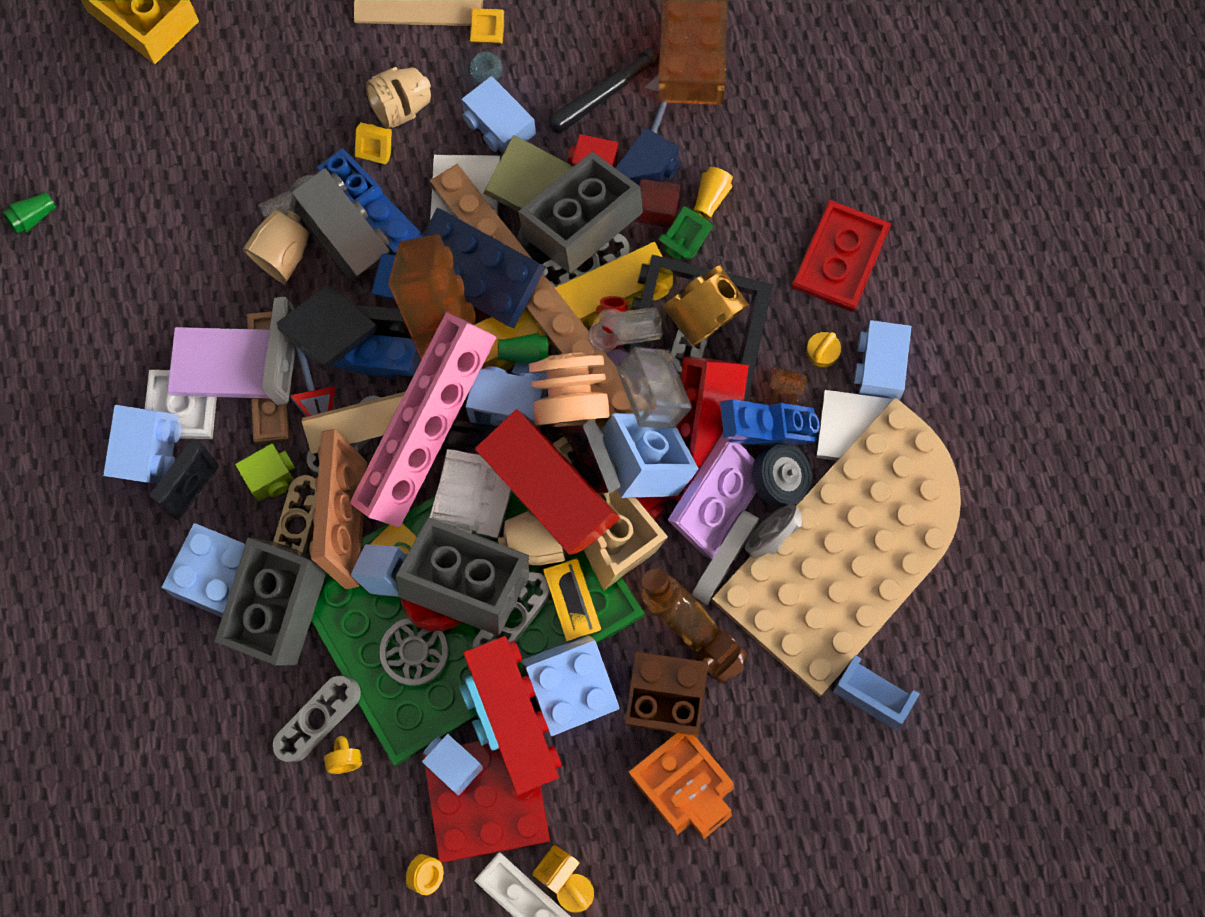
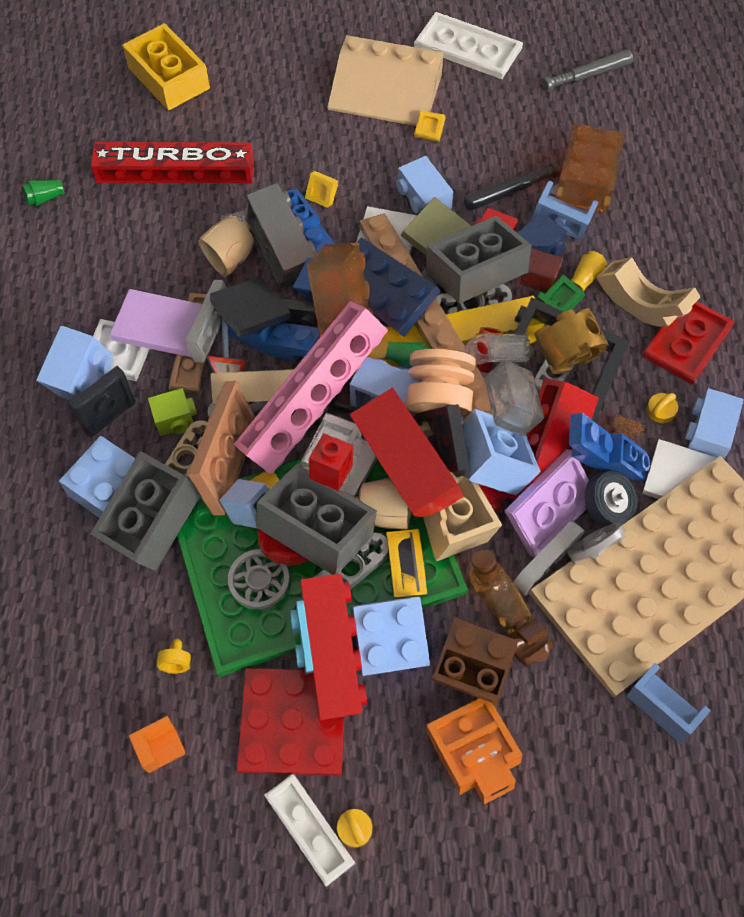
camera: 10 degrees right, 10 degrees down
light grey beam [273,676,361,762] -> none
tan helmet [366,67,431,129] -> none
yellow tile [406,854,444,895] -> none
light blue brick [422,734,483,796] -> none
clear light blue plate [470,51,503,83] -> none
yellow tile [532,844,579,894] -> none
none -> red brick [91,142,254,184]
none -> orange panel [129,716,185,773]
none -> red brick [309,433,353,491]
none -> medium blue panel [532,181,599,240]
none -> tan arch [596,257,700,327]

